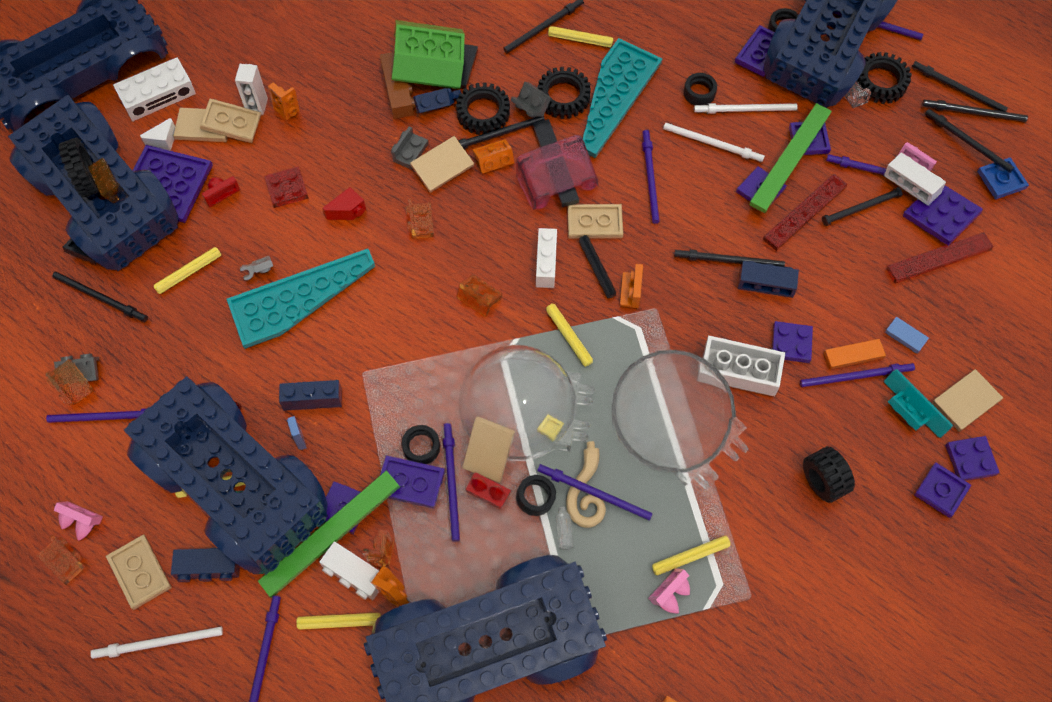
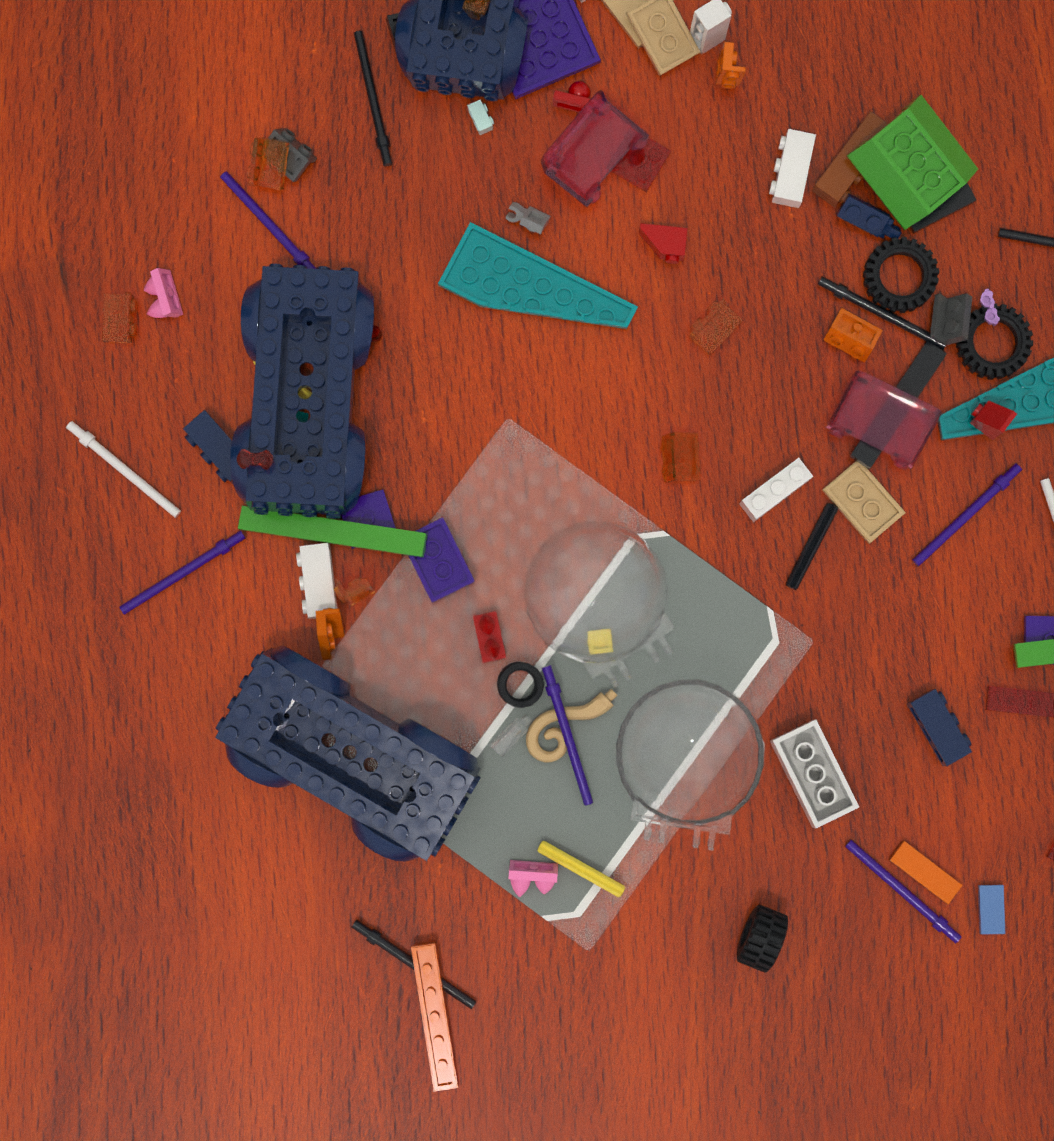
camera: 50 degrees right, 20 degrees up
tan tile [106,534,172,610] -> none
light yellow axle [154,247,221,294] -> none
dark blue brick [279,380,342,411] -> none
tile [287,416,307,450] -> none
light yellow axle [296,613,381,629] -> none
dark grey bracket [391,127,429,170] -> none
black tyre [401,425,440,464] -> none
tan tile [410,136,474,193] -> none
dark purple bar [443,423,460,542] -> none
tan tile [463,416,515,483] -> none
light yellow axle [546,303,593,367] -> none
orange bracket [620,264,643,308] -> none
black bar [674,249,785,267] -> none
dark purple plate [772,321,813,363] -> none
teal bracket [884,369,953,438] -> none
dark purple plate [914,462,971,518] -> none
tan tile [932,369,1003,432] -> none
dark purple plate [946,436,1000,481] -> none
none -> clear red piece [237,449,273,470]
none -> light aqua piece [467,99,494,135]
none -> clear pink windscreen [541,90,649,207]
none -> white brick [769,129,816,208]
none -> red slope [970,401,1017,440]
none -> lavender piece [980,289,1000,326]

